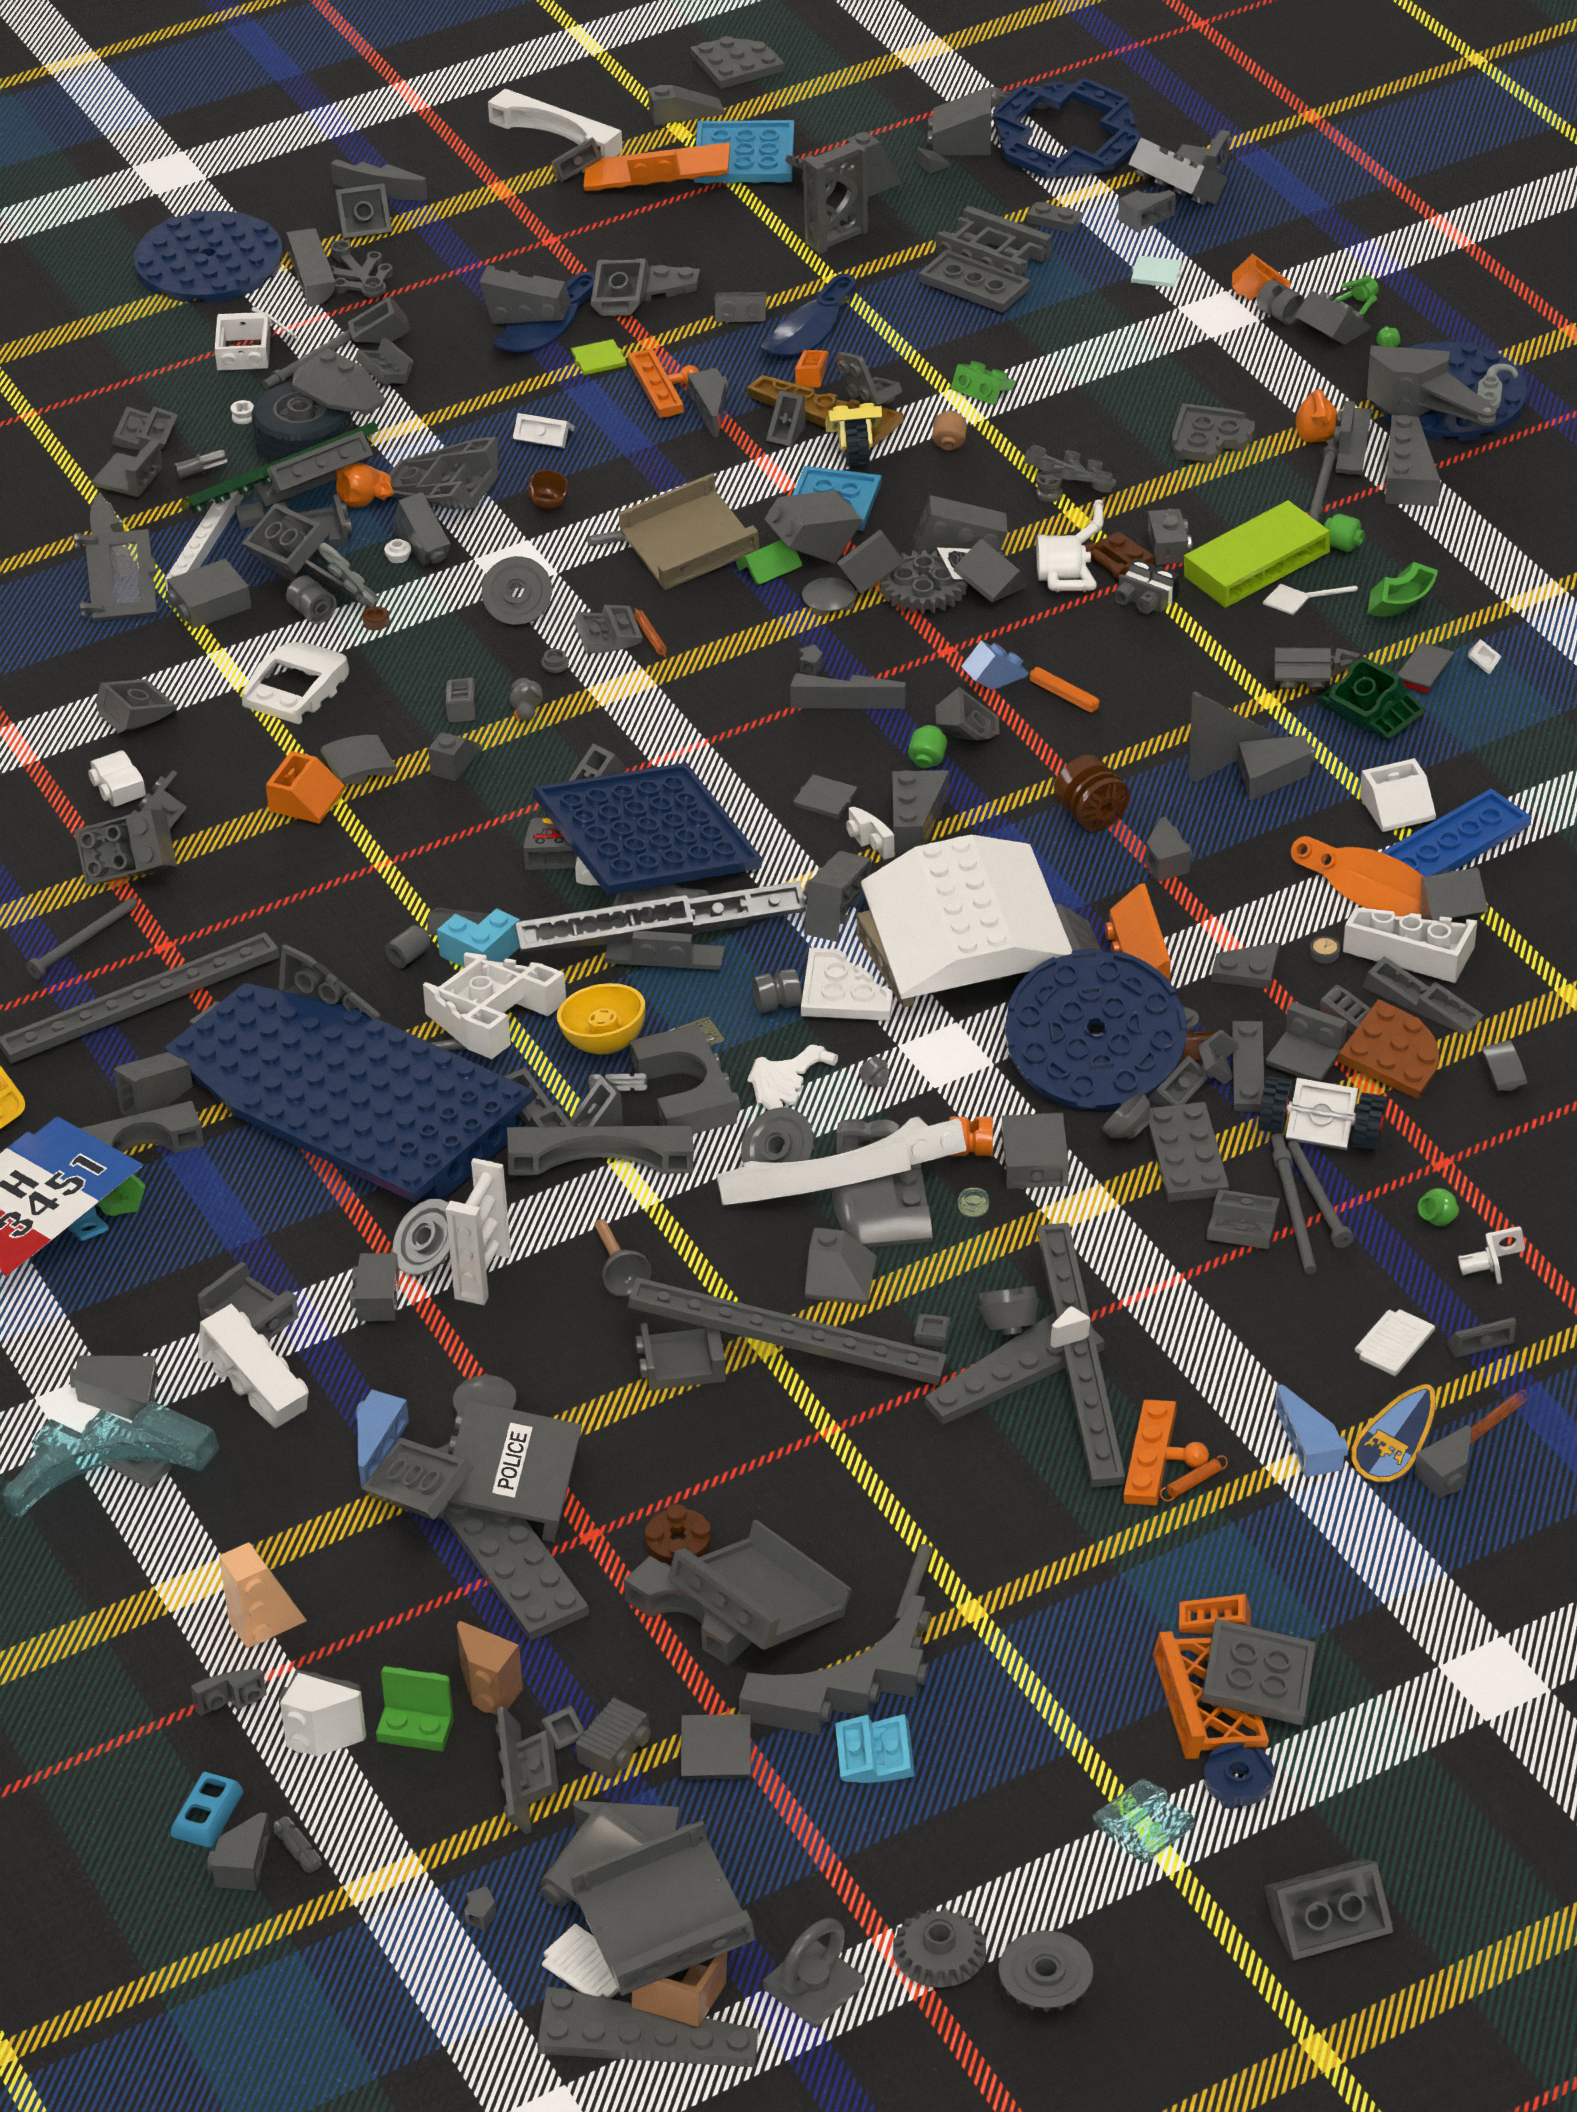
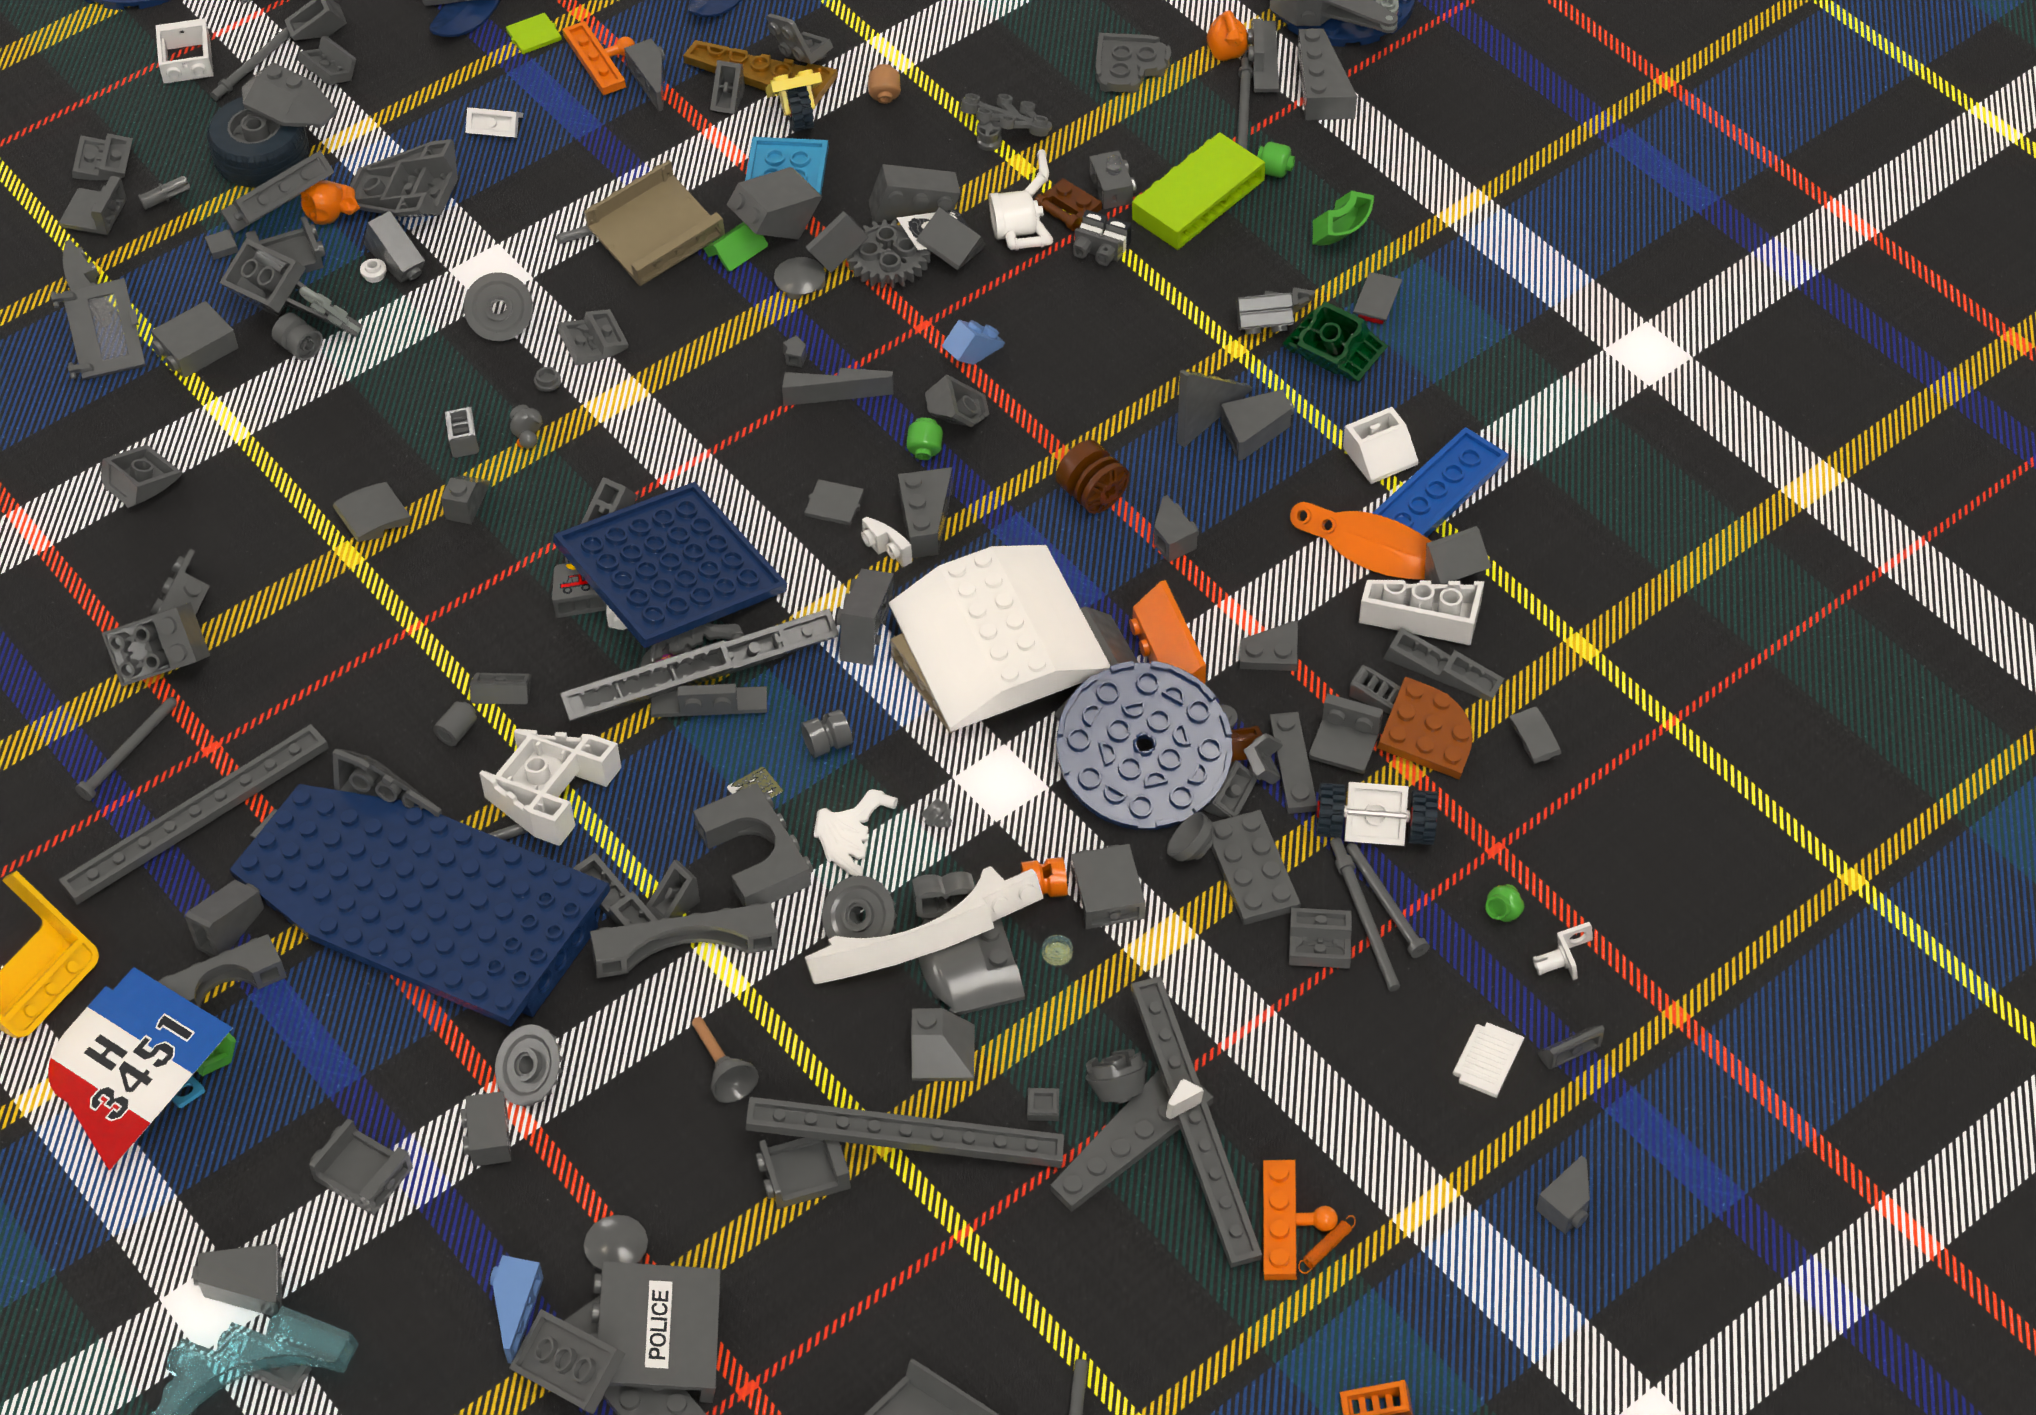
camera: 10 degrees left, 10 degrees up
white brick [88,750,146,807] -> none
white piece [165,491,244,591] -> none
dark green plate [179,421,379,514] -> none
white wedge [198,1303,309,1428] -> none
white bush [231,400,254,424] -> none
white slope [242,642,349,724] -> none
white piece [252,307,298,339] -> none
orange slope [266,751,345,824] -> none
reddish brown tile [362,606,390,631] -> none
medium azure brick [437,908,520,968] -> none
white fence [446,1158,511,1305] -> none
reddish brown hair [528,470,568,510] -> none
yellow piece [557,983,646,1055] -> none
axle [588,1073,648,1091] -> none
orange piece [634,608,667,657] -> none
reddish brown plate [645,1504,711,1566] -> none
orange slope [795,350,829,388] -> none
white plate [801,948,893,1020] -> none
bright green bracket [951,361,1015,405] -> none
orange axle [1030,667,1100,713] -> none
white piece [1263,584,1358,615] -> none
medium blue slope [1275,1385,1348,1478] -> none
tile [1310,936,1340,964] -> none
shield [1352,1384,1436,1484] -> none
white slope [1468,639,1501,674] -> none
orange piece [1470,1390,1527,1444] -> none

